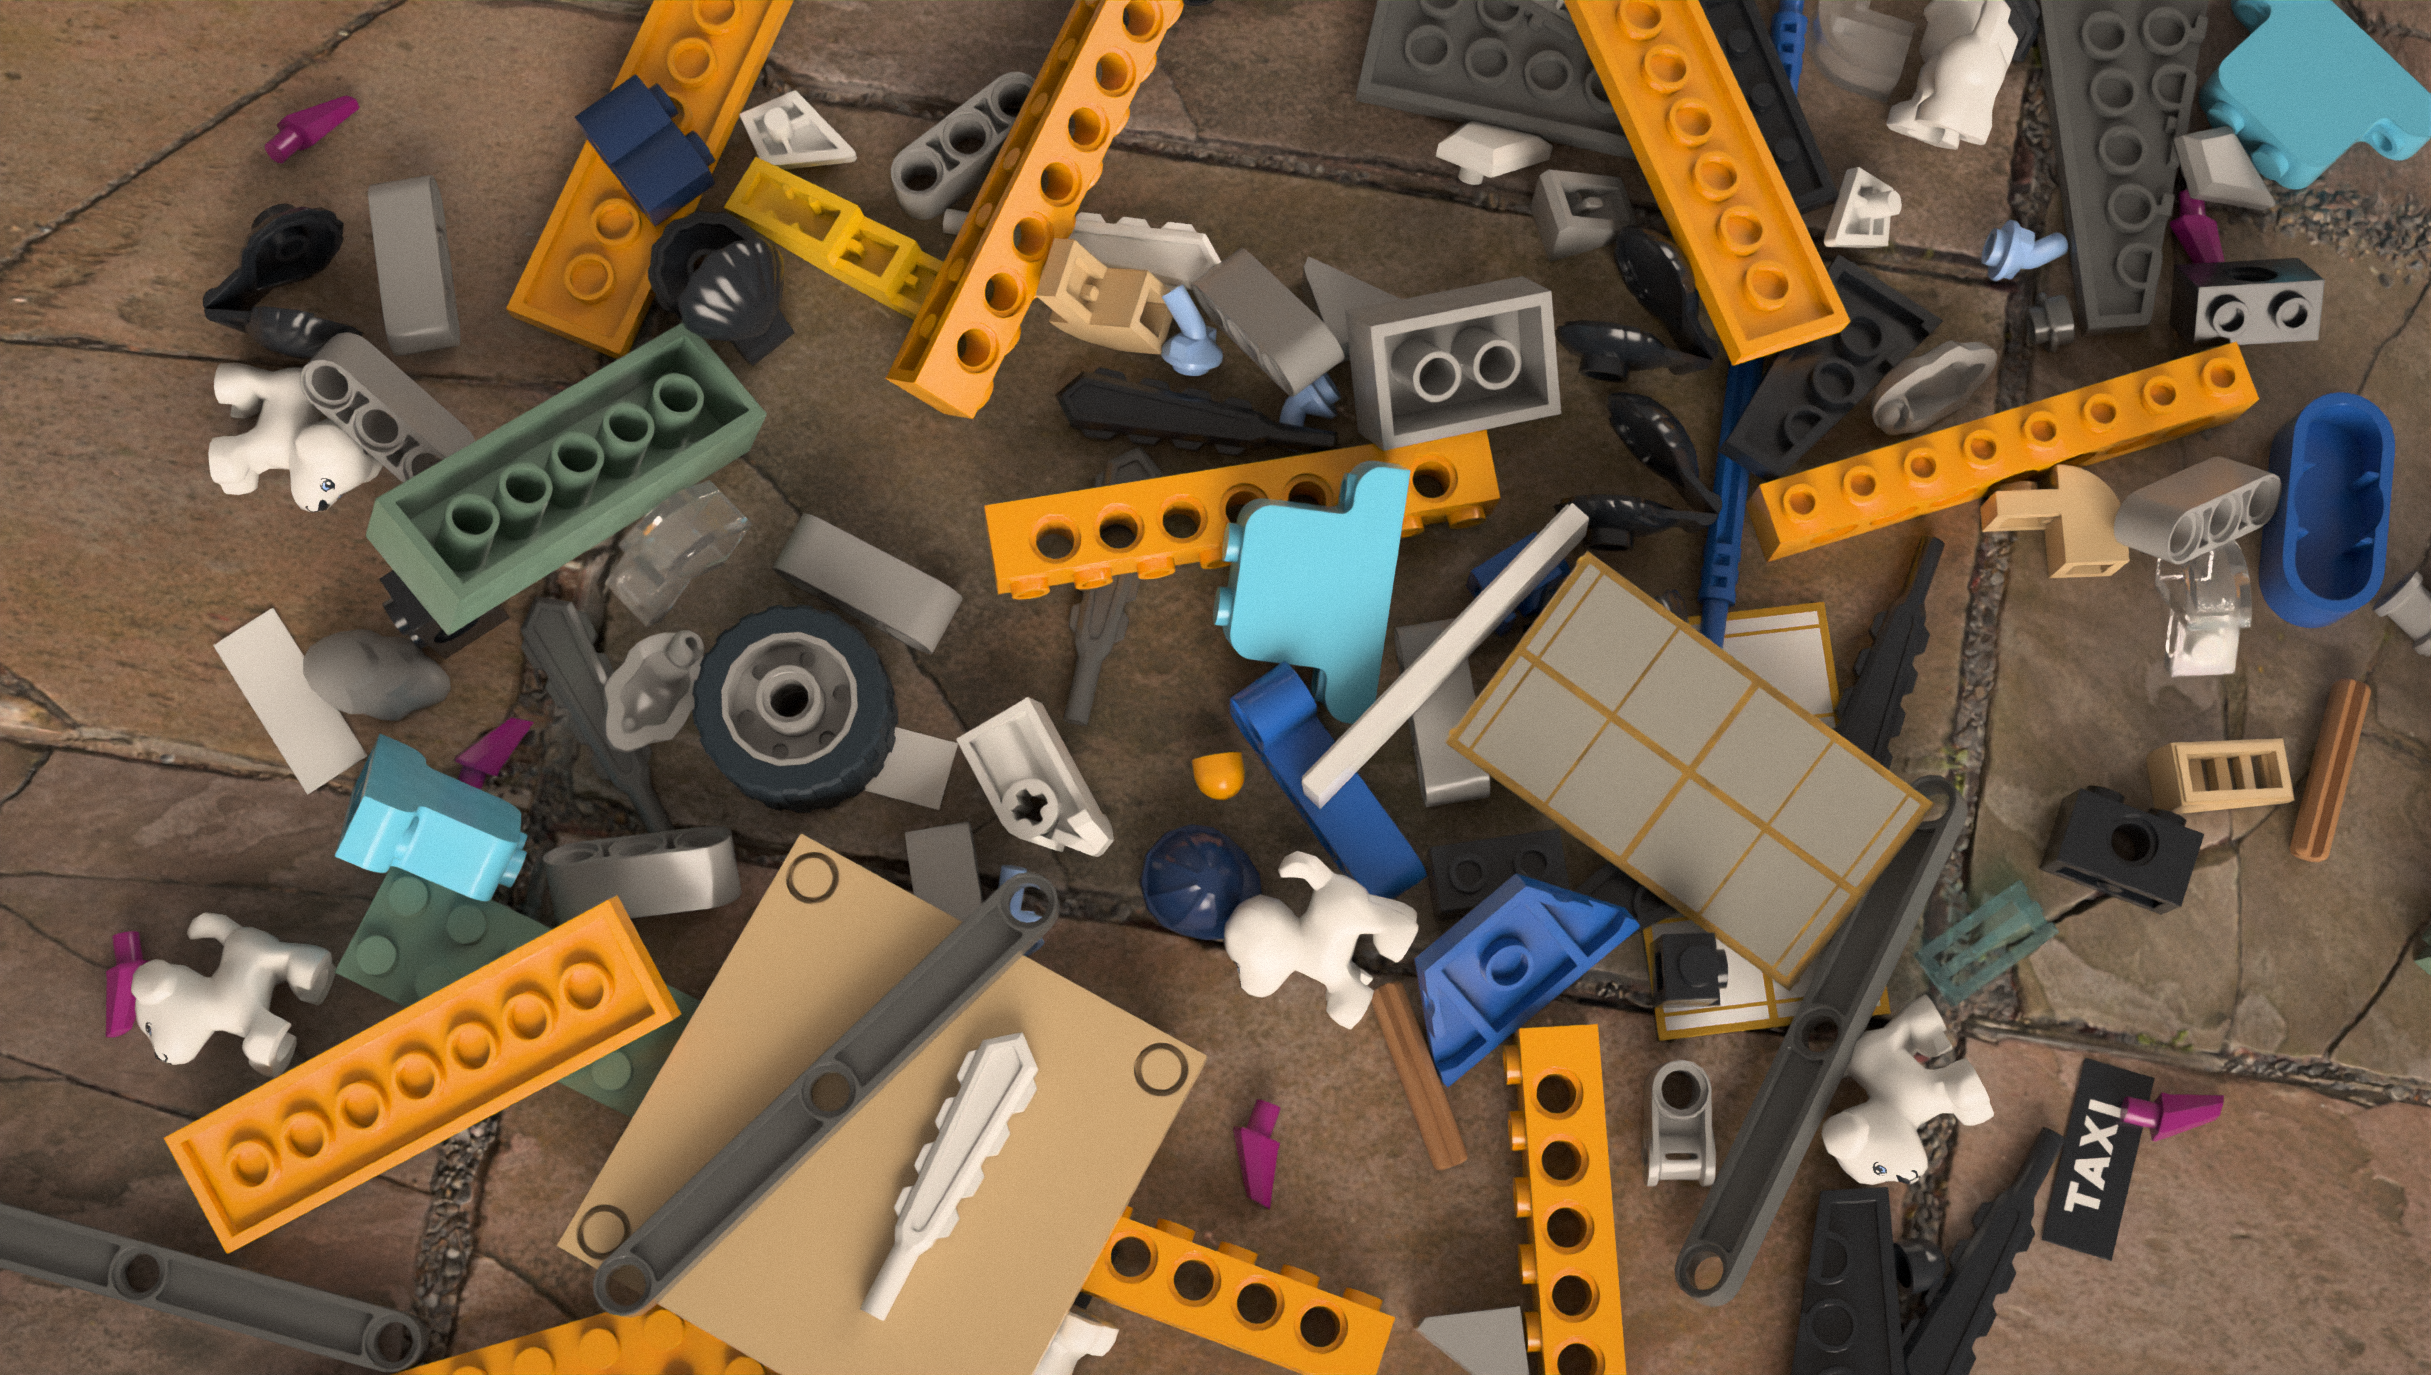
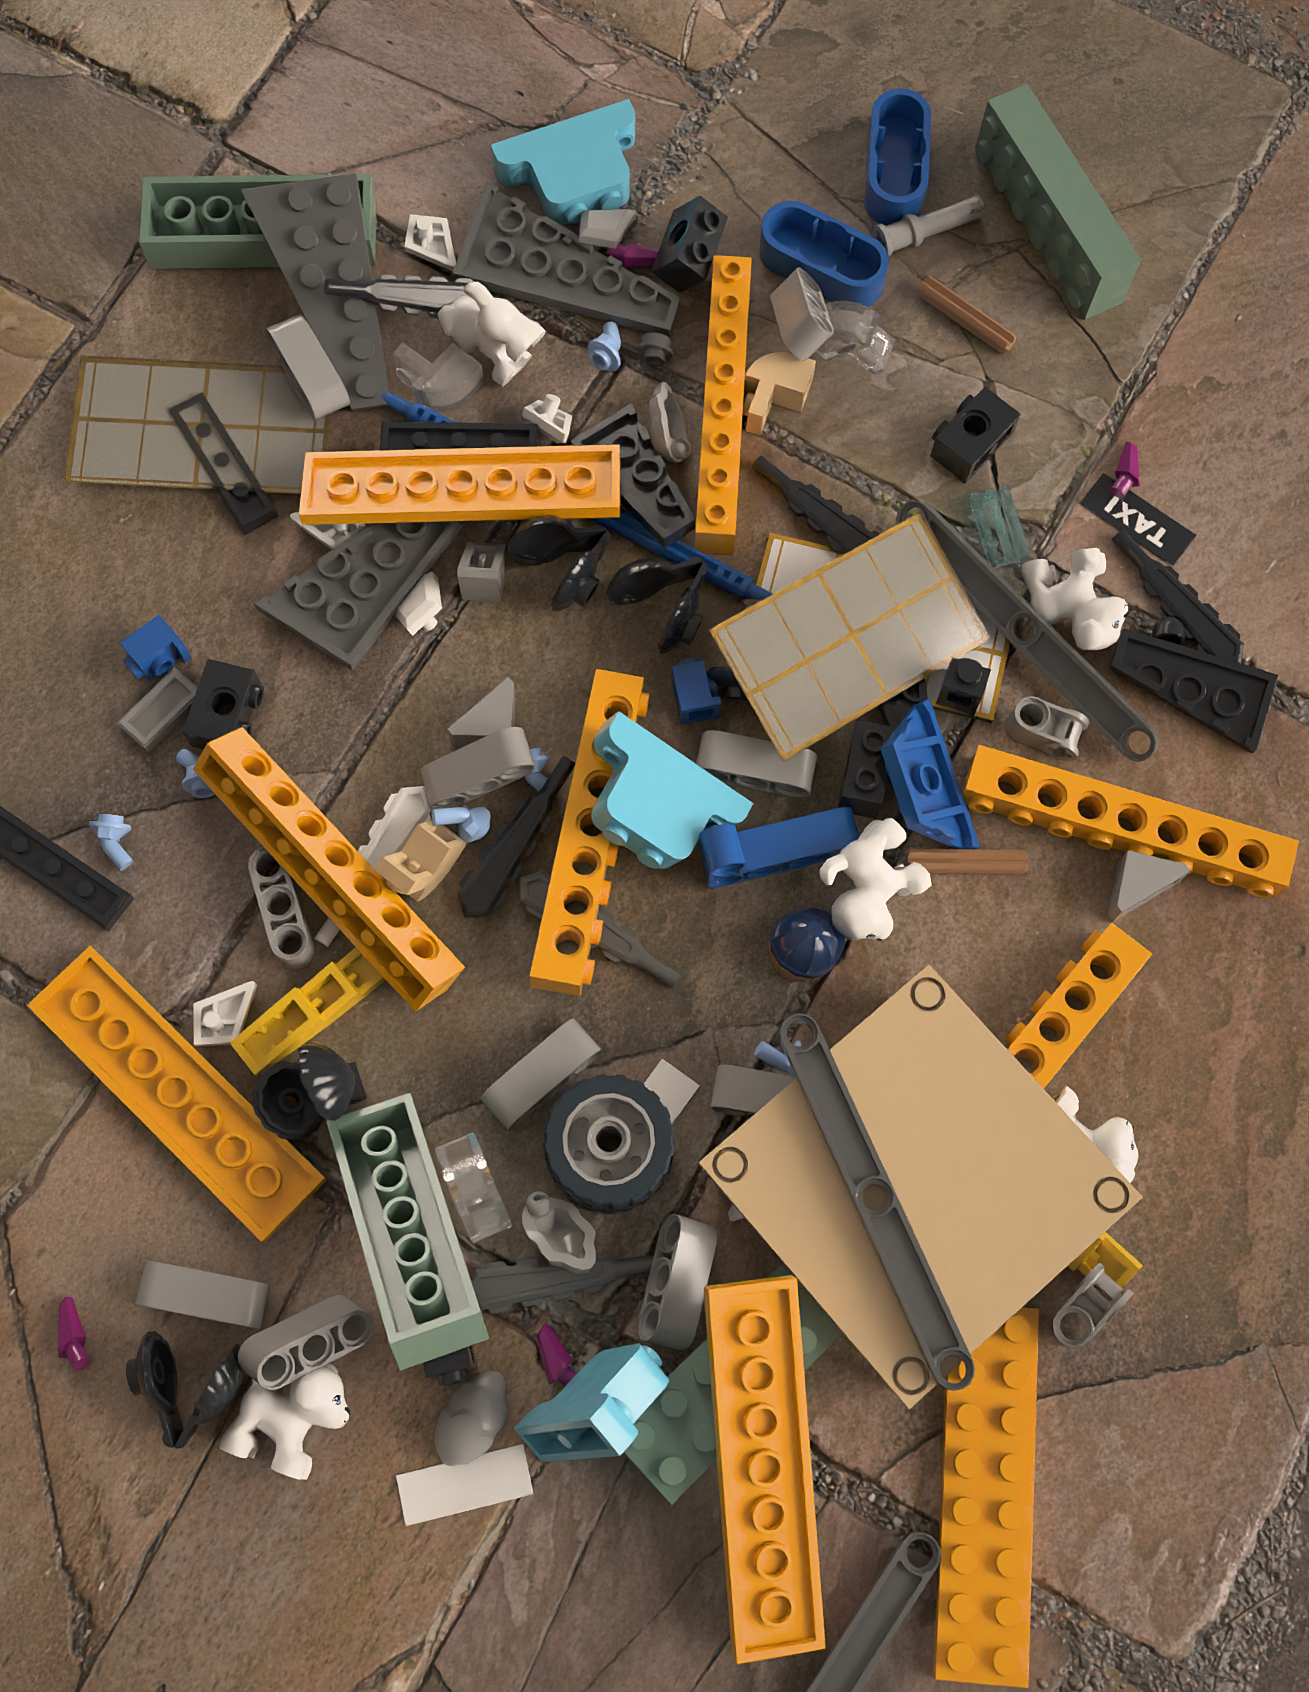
camera: 70 degrees left, 5 degrees down
magenta bar [106,931,150,1038] -> none
white animal [131,912,336,1079] -> none
dark blue brick [574,74,715,227] -> none
white sword [860,1032,1039,1321] -> none
white piece [956,697,1114,857] -> none
light orange hinge [1192,752,1245,800] -> none
magenta bar [1233,1099,1281,1209] -> none
white tile [1302,503,1589,809] -> none
light grey brick [1345,276,1561,451] -> none
tan slope [2146,738,2295,814] -> none

